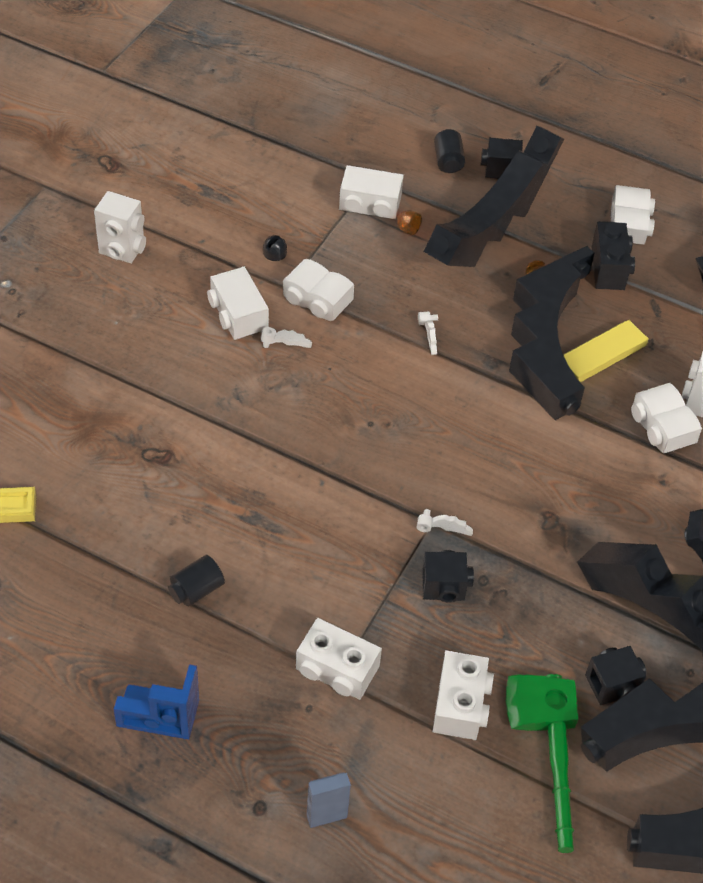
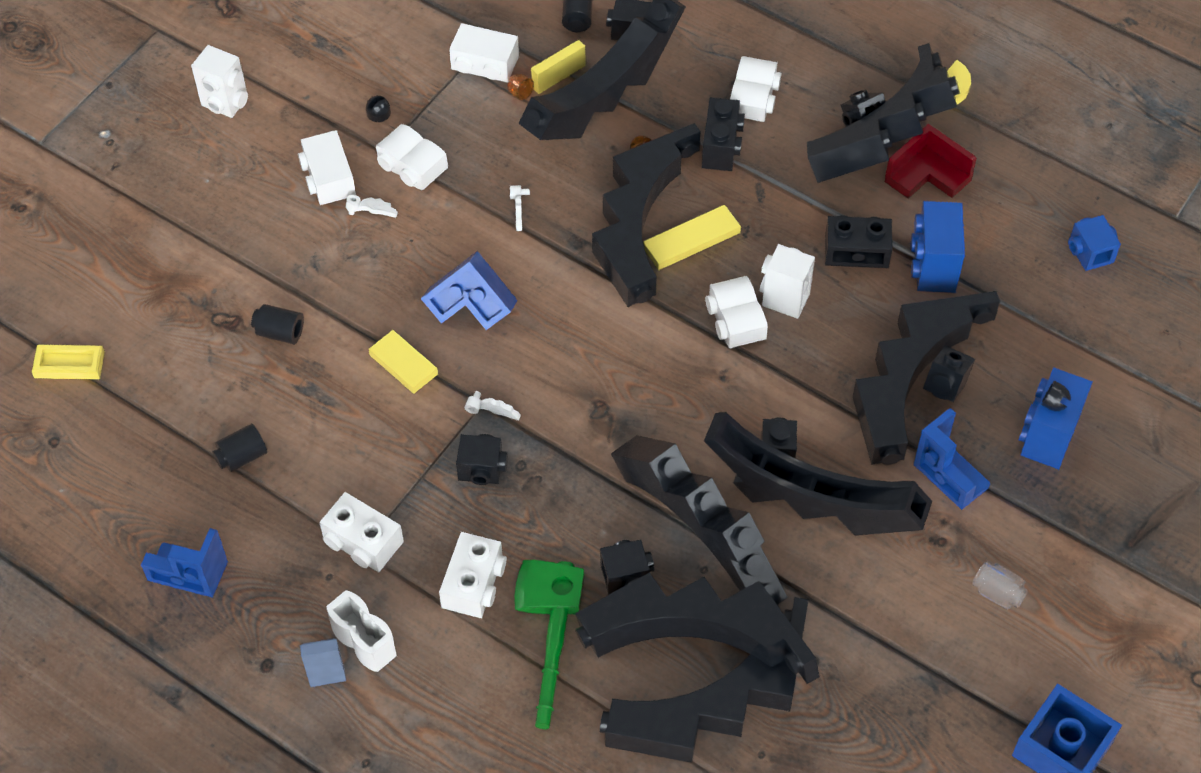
camera: 10 degrees right, 5 degrees up
none -> black brick [251,304,304,345]
none -> white brick [326,590,396,672]
none -> light yellow tile [369,330,438,394]
none -> panel [421,251,517,330]
none -> light yellow tile [531,40,586,94]

